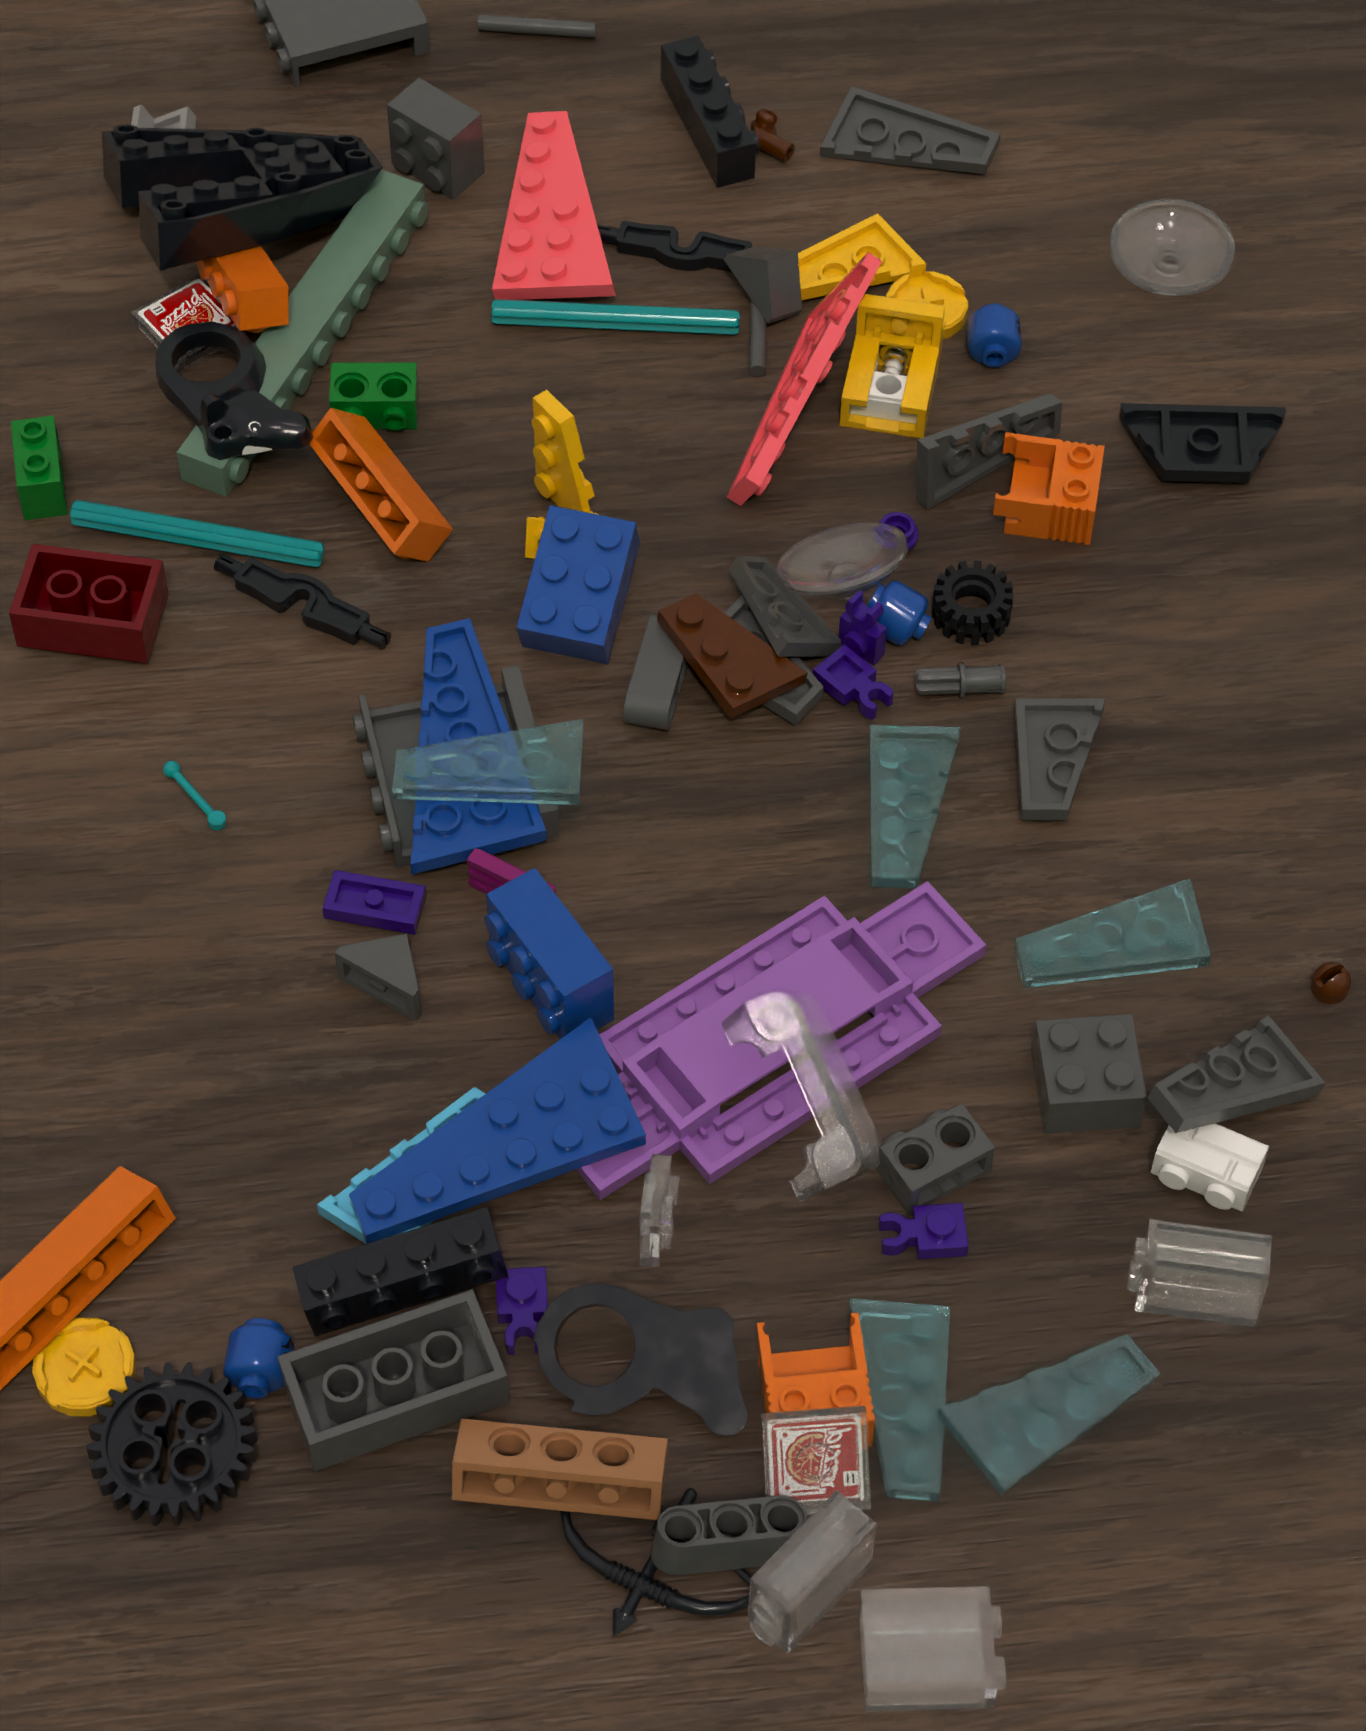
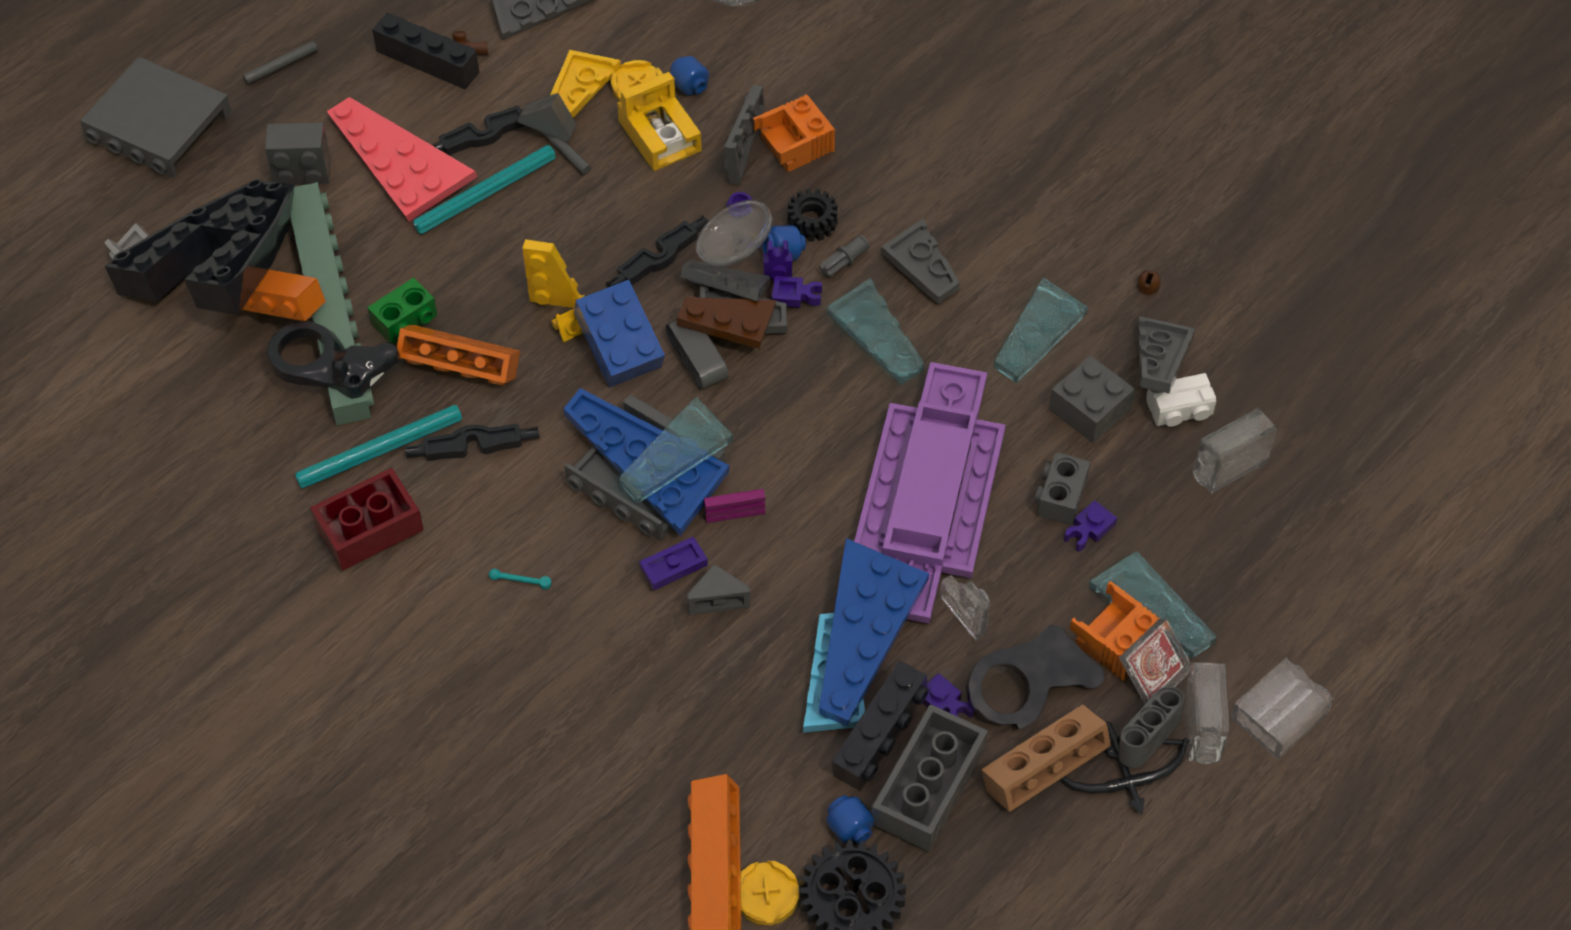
camera: 40 degrees left, 0 degrees up
green brick [10,415,68,520] -> none
tile [131,275,249,372] -> none
blue brick [484,868,614,1039] -> none
clear windscreen [721,991,882,1203] -> none
coral wing [727,252,882,506] -> none
clear light blue wing [937,1334,1160,1495] -> none
black wing [1119,403,1286,483] -> none
none -> black piece [606,215,709,288]

